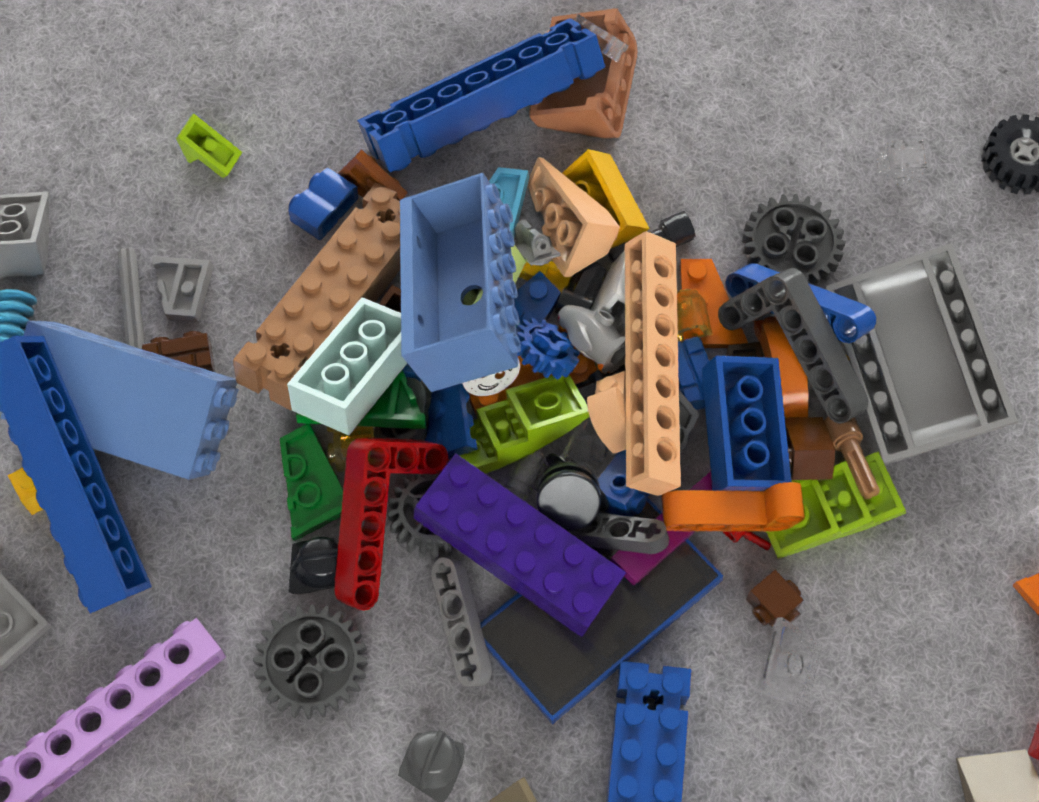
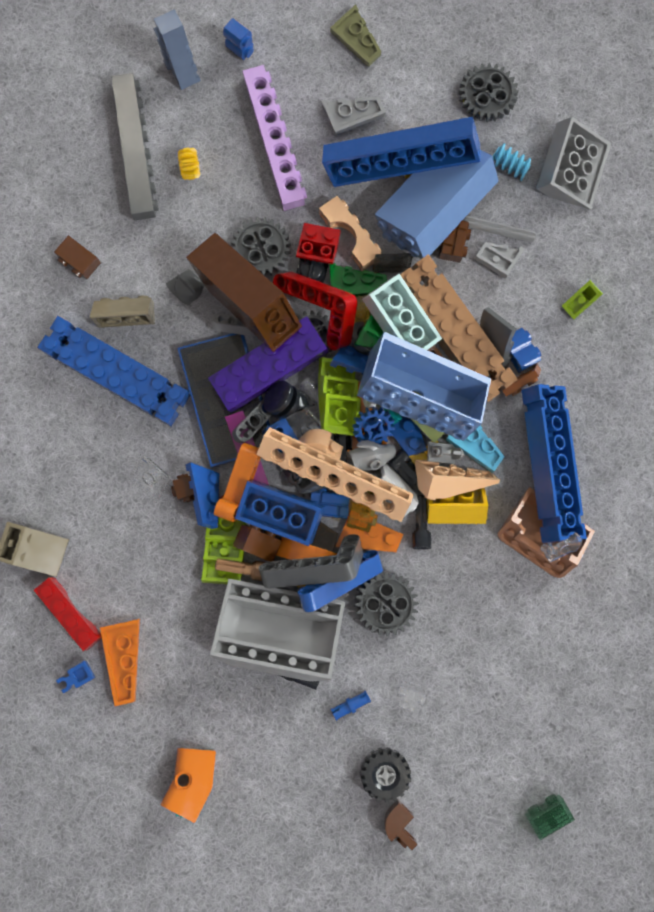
camera: 115 degrees right, 15 degrees up
none -> blue wing [185,463,220,529]
none -> reddish brown container [186,233,302,352]
none -> red slope [296,223,341,264]
none -> light nougat arch [319,196,382,271]
none -> blue pin [330,691,371,721]
none -> clear smoke tile [372,253,413,273]
none -> dark grey slope [480,307,517,368]

